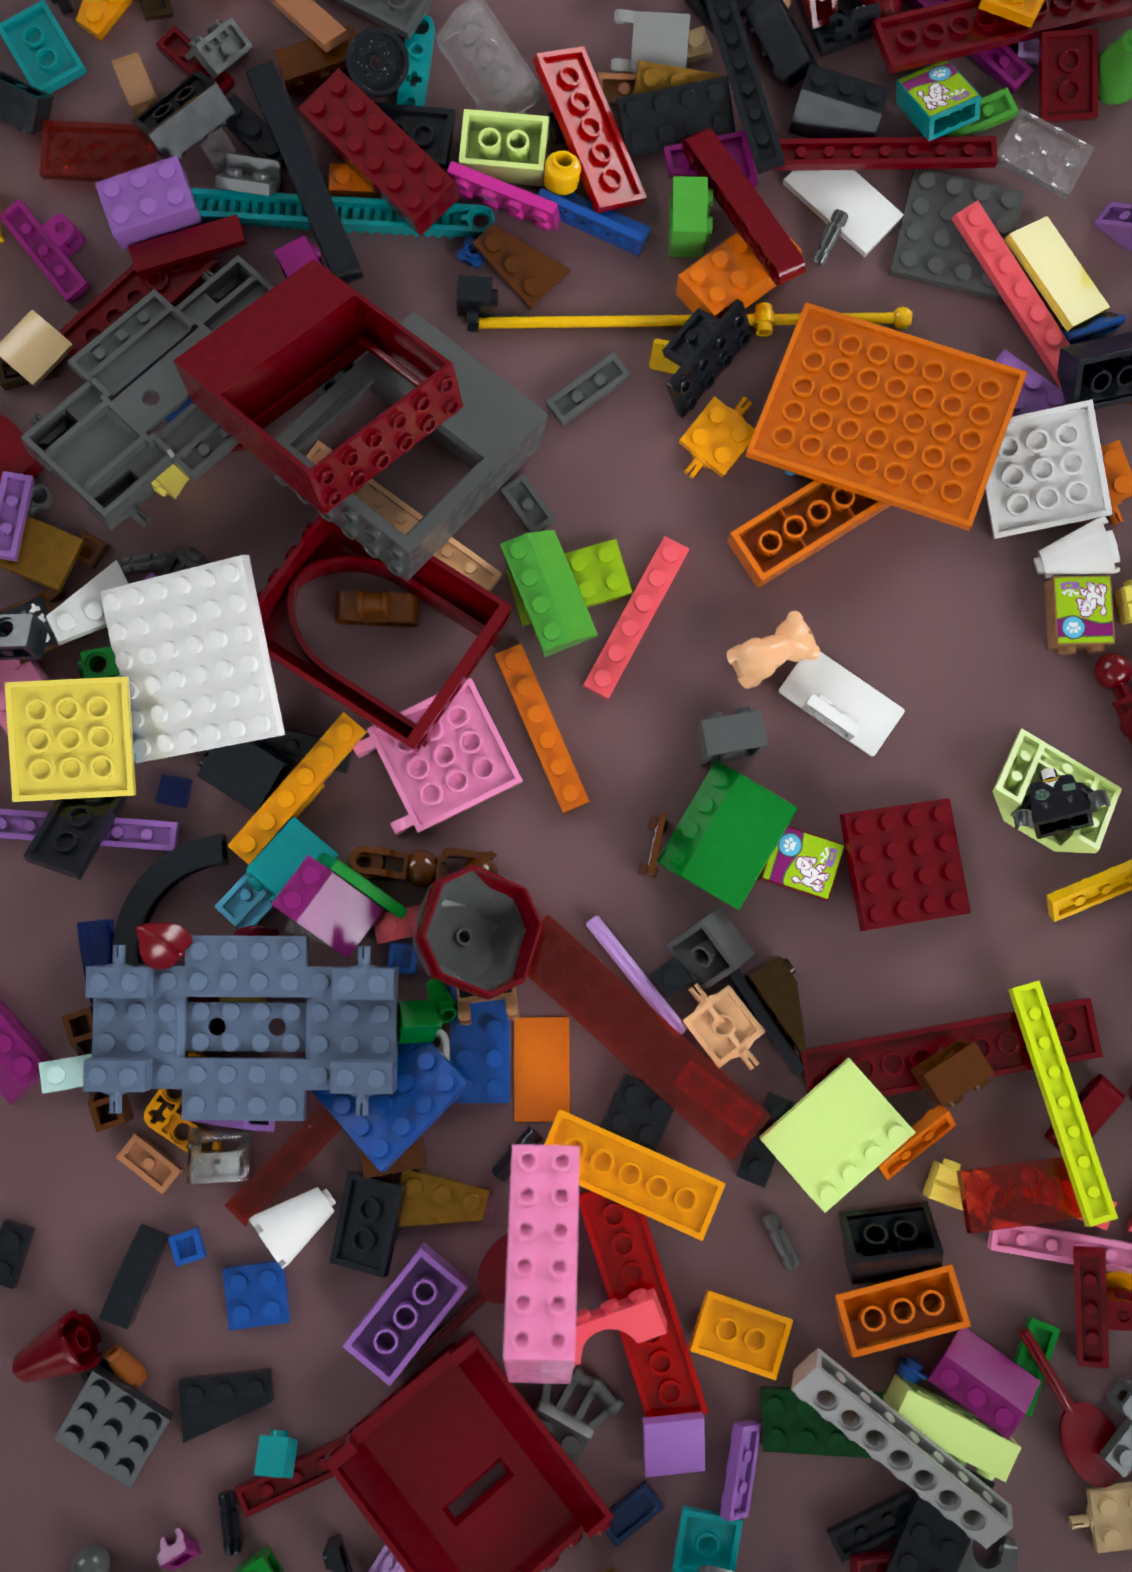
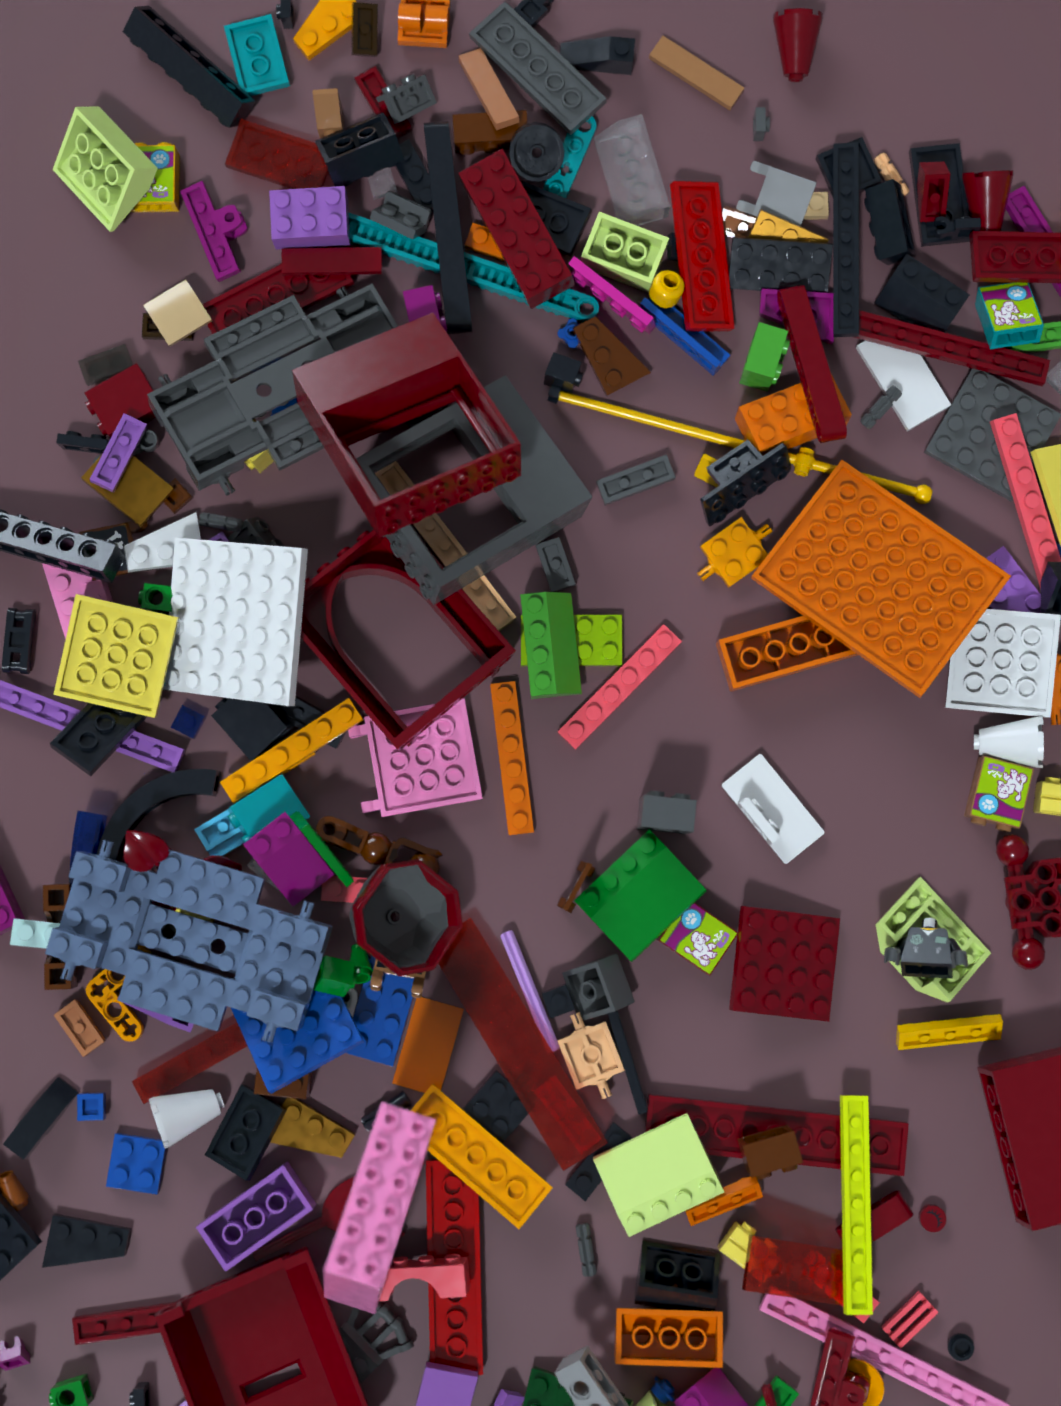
camera: 20 degrees right, 0 degrees up
clear smoke plate [186,1127,252,1184] -> none
black axle [218,1490,241,1556] -> none
teal brick [254,1430,298,1479] -> none
reddish brown piece [334,589,419,627] -> none
blue tile [386,942,418,974] -> none
light orange plate [688,1289,793,1380] -> none
light nougat animal [727,611,820,689] -> none
dark brown slope [744,956,807,1053] -> none

